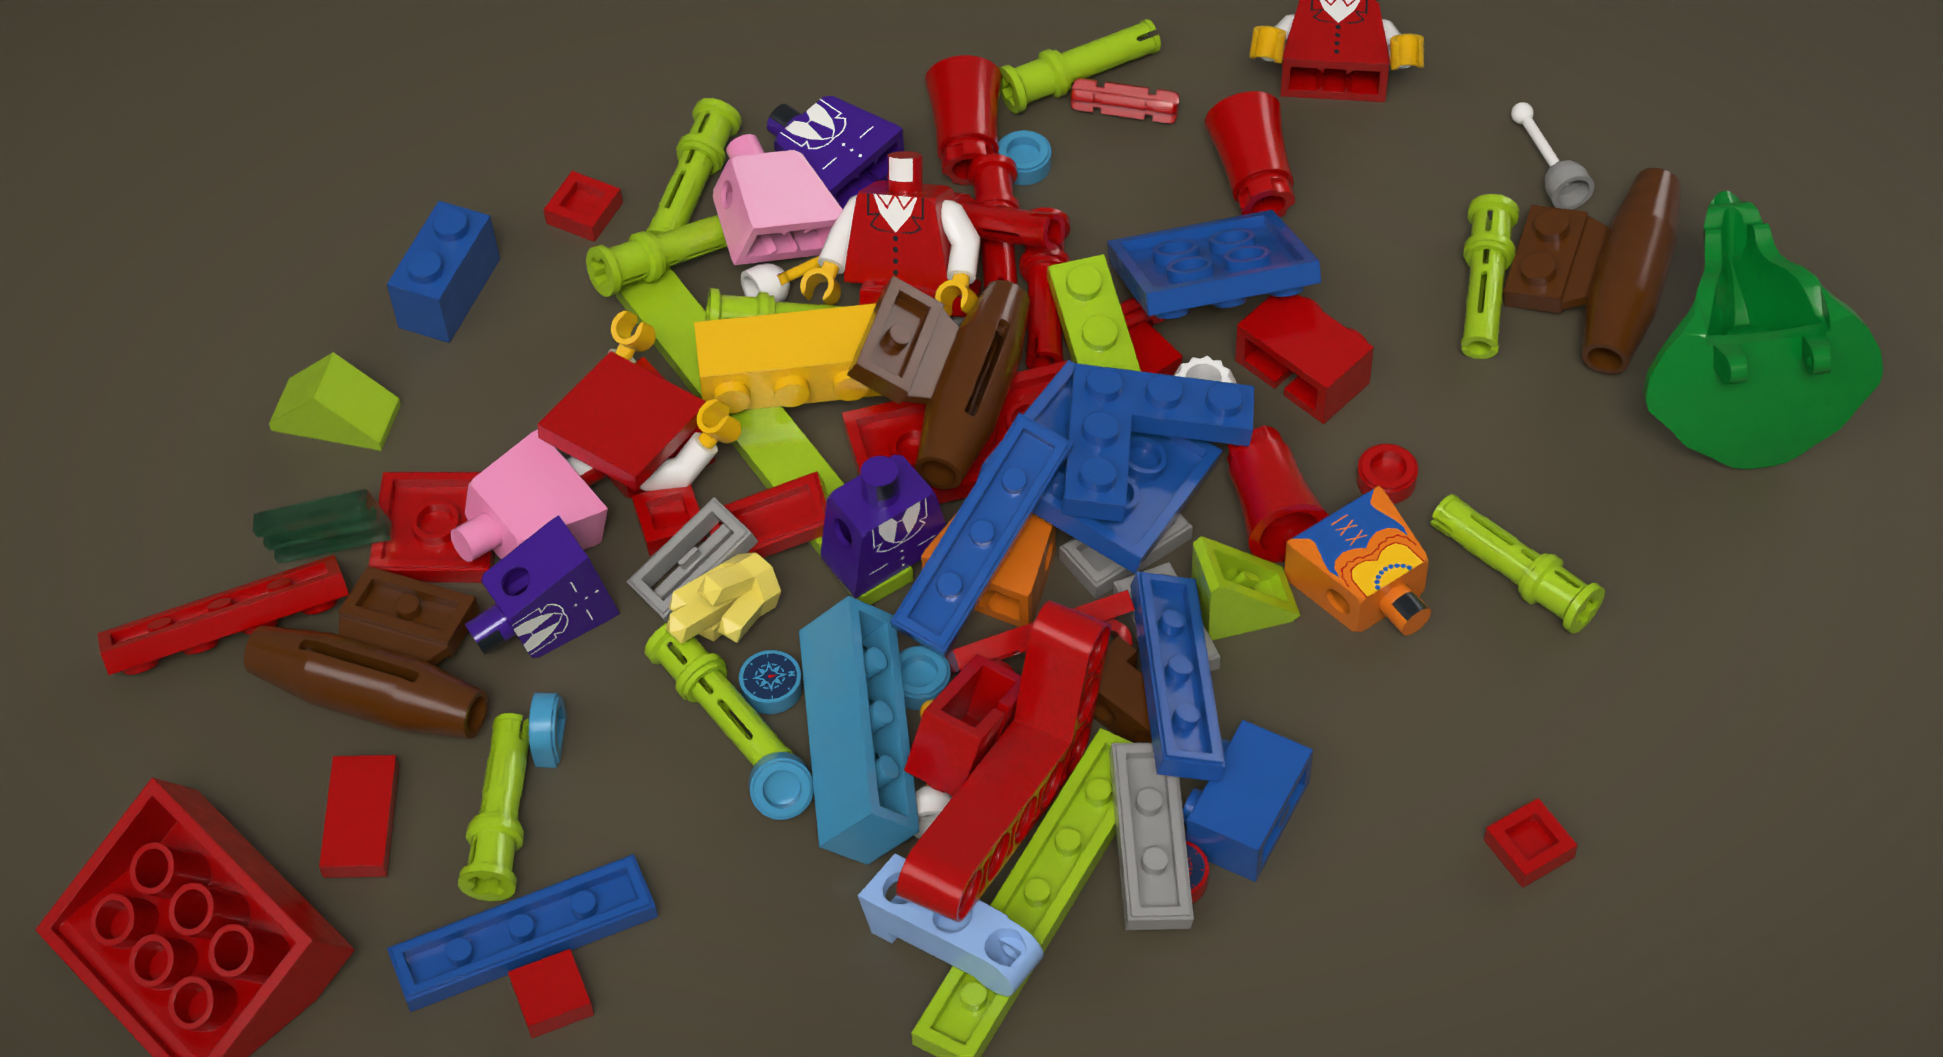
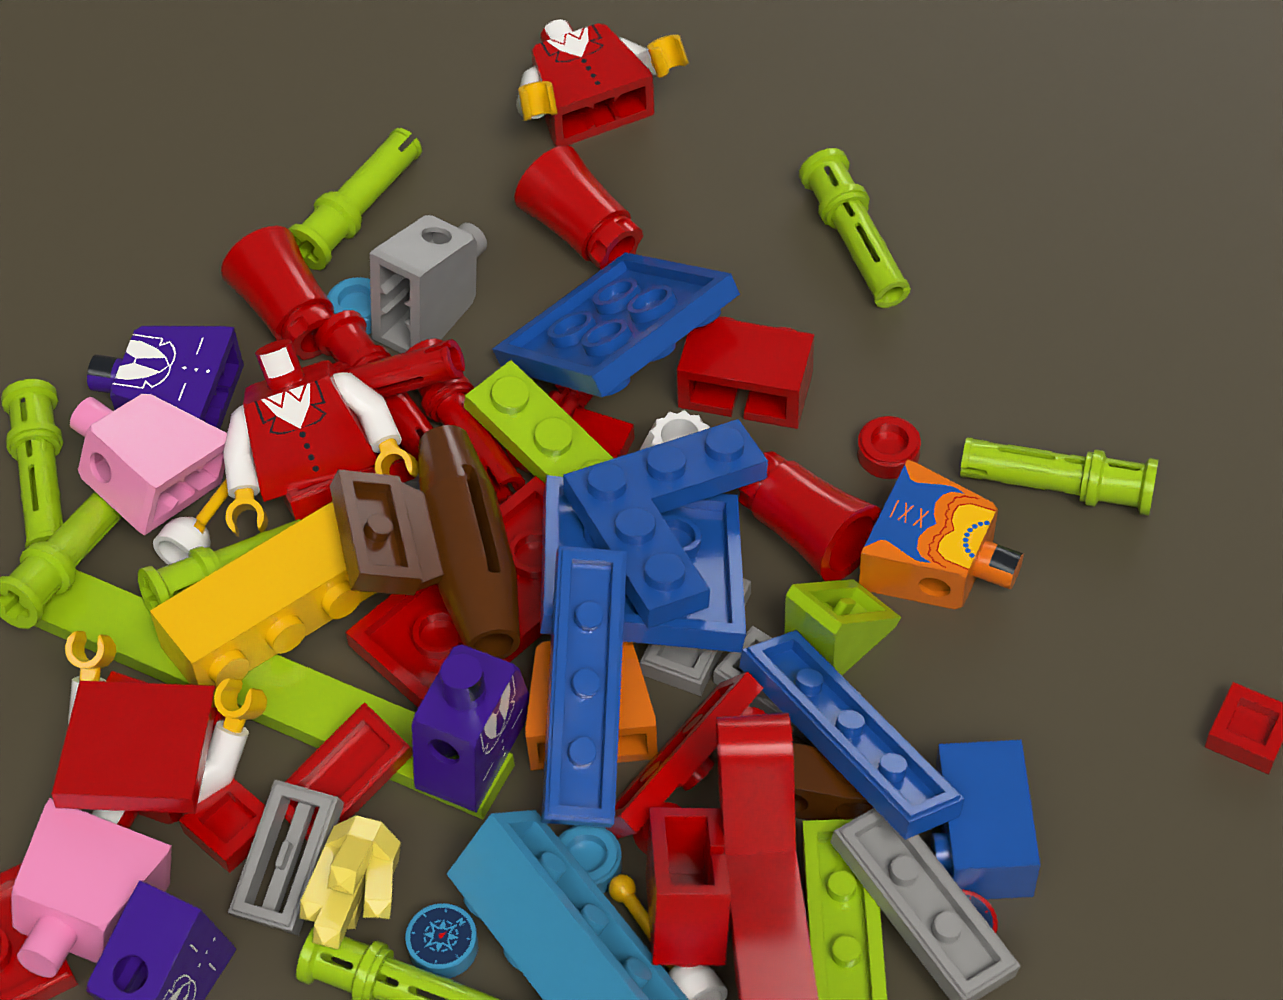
camera: 30 degrees left, 0 degrees up
axle [1071,78,1180,124] -> none
reddish brown plate [1503,168,1681,374] -> none
light grey hinge [1511,102,1595,210] -> none
green animal [1642,191,1883,469] -> none
none -> light grey torso [370,216,487,353]

